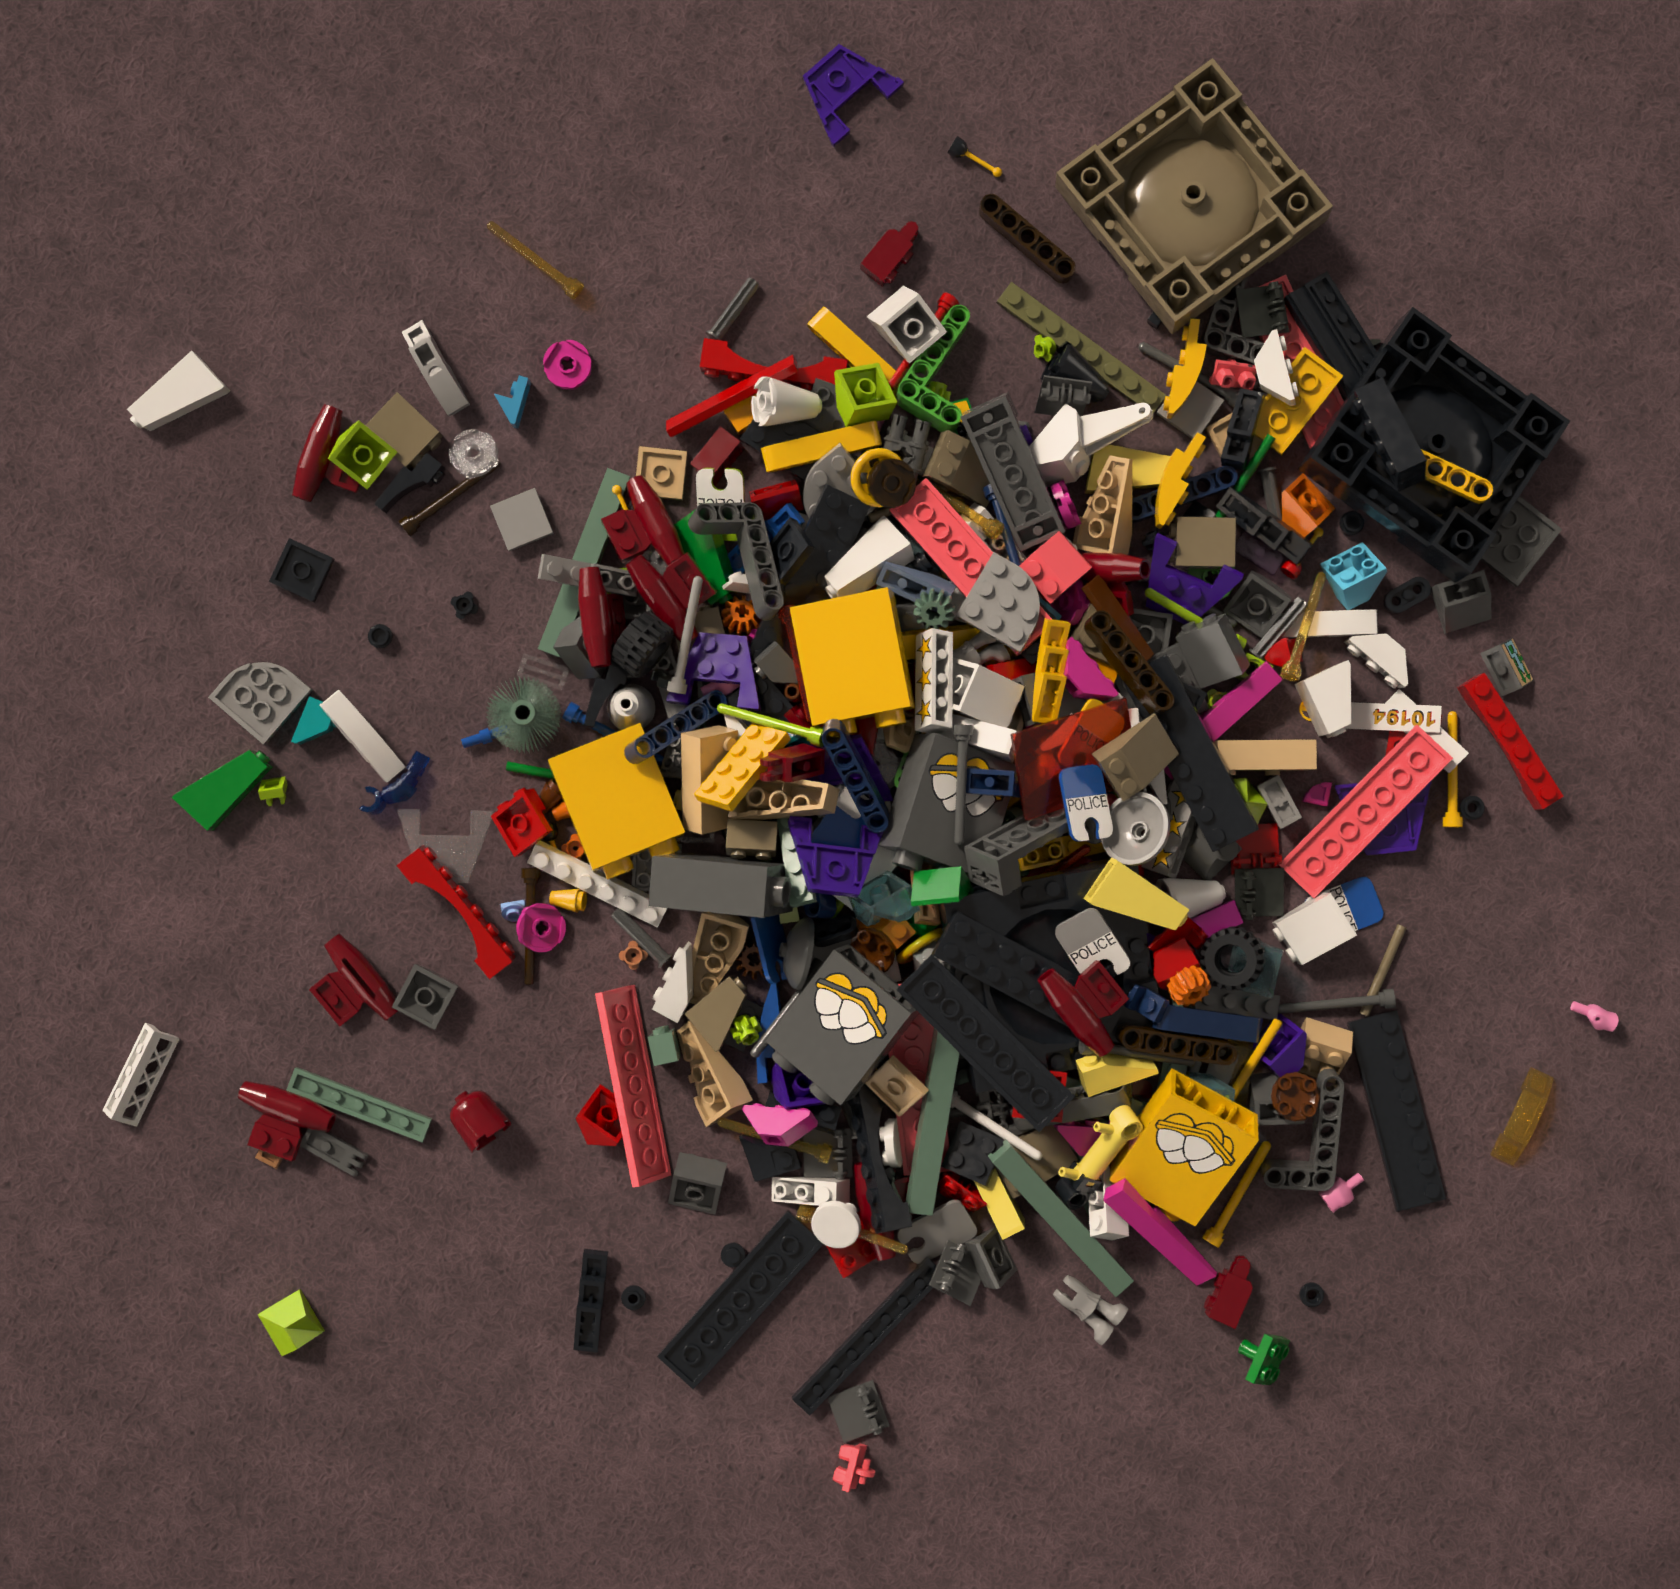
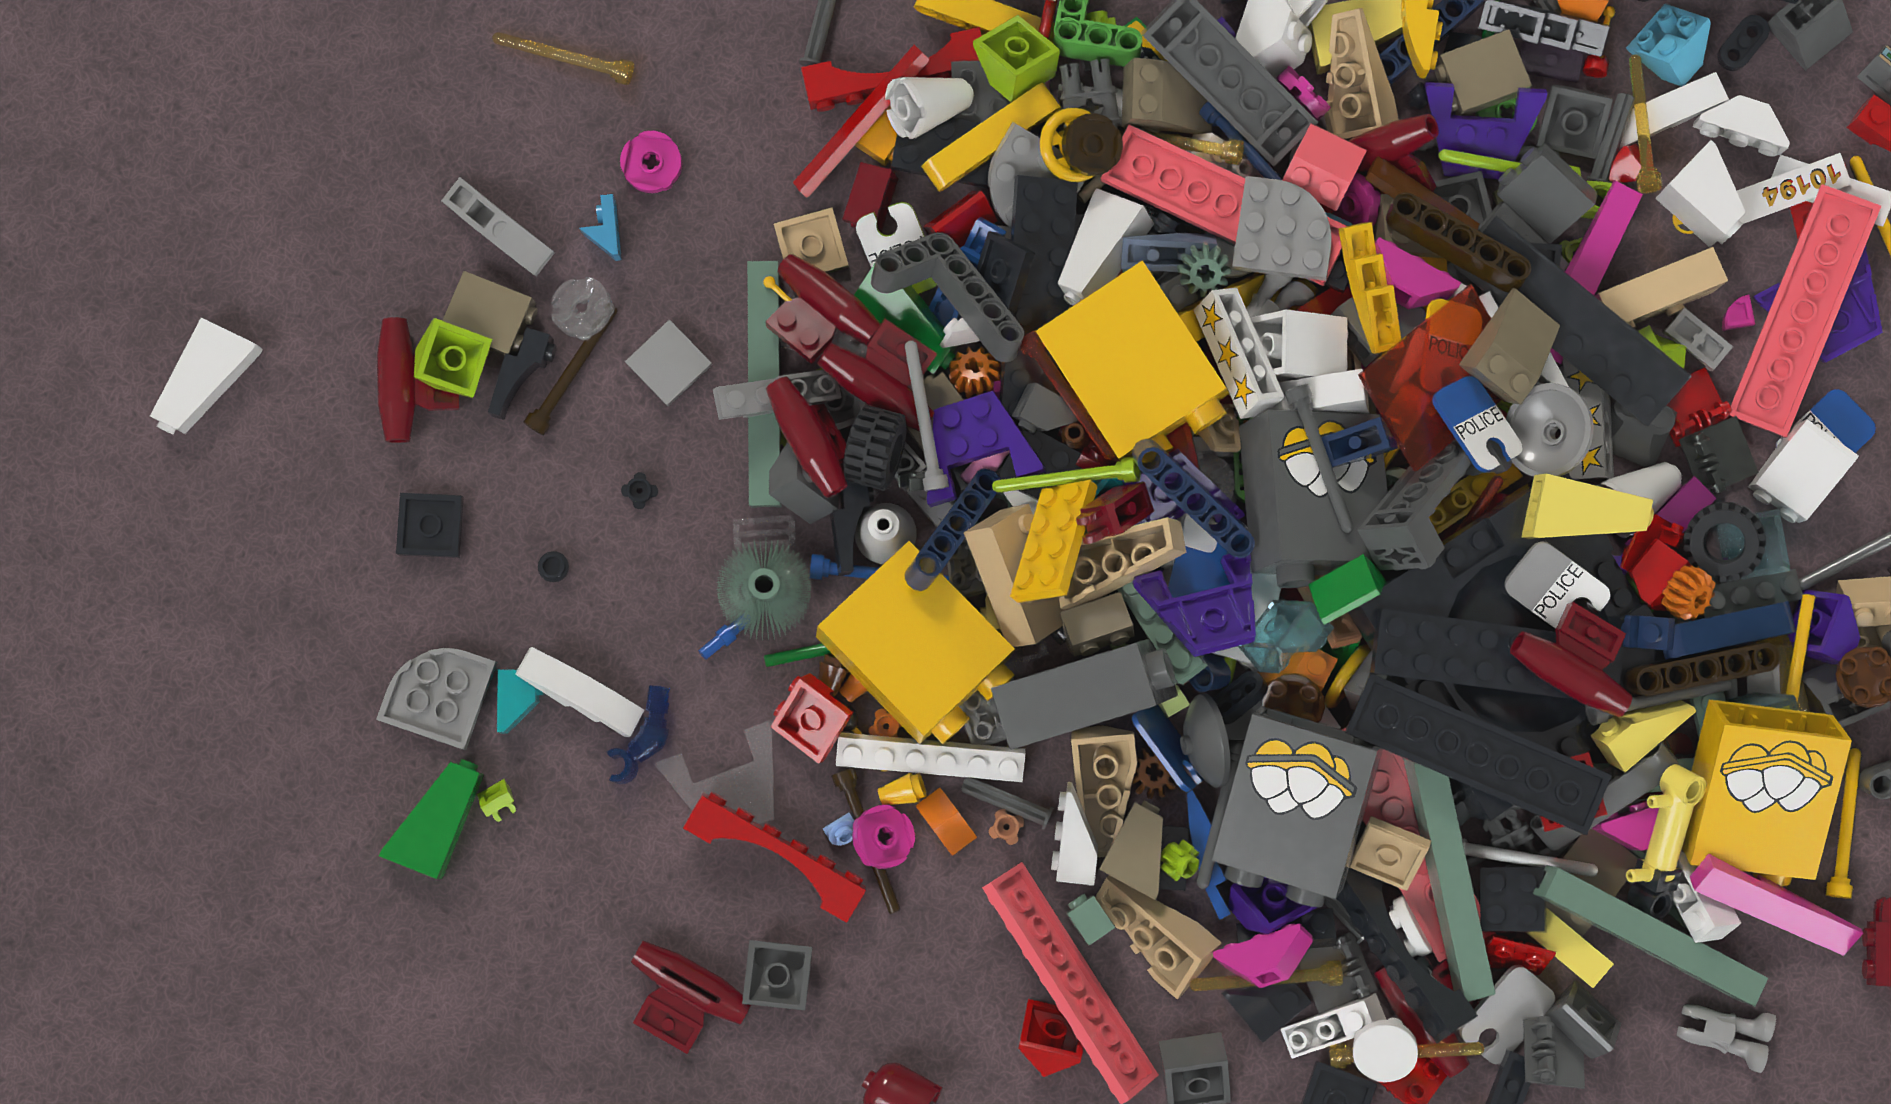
camera: 15 degrees left, 5 degrees down
none -> orange slope [915,787,977,856]

